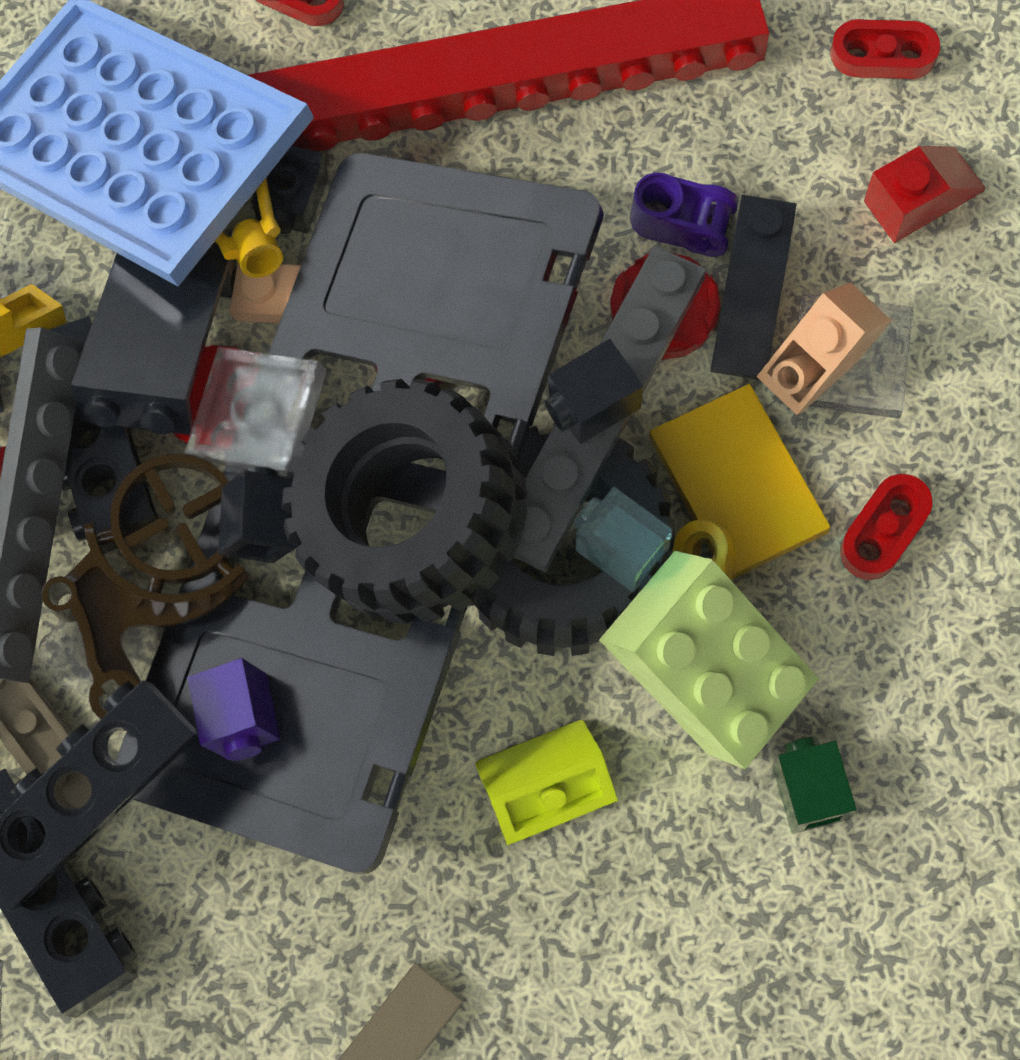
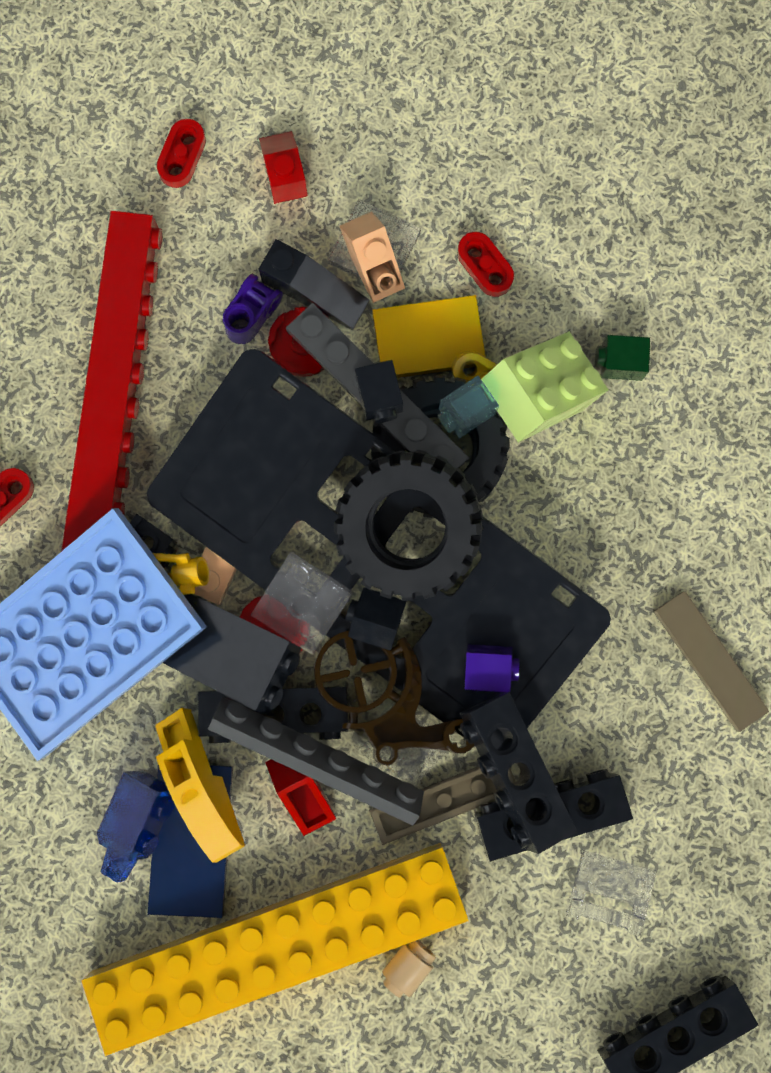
camera: 80 degrees left, 10 degrees up
neon yellow panel [475,720,618,846] -> none

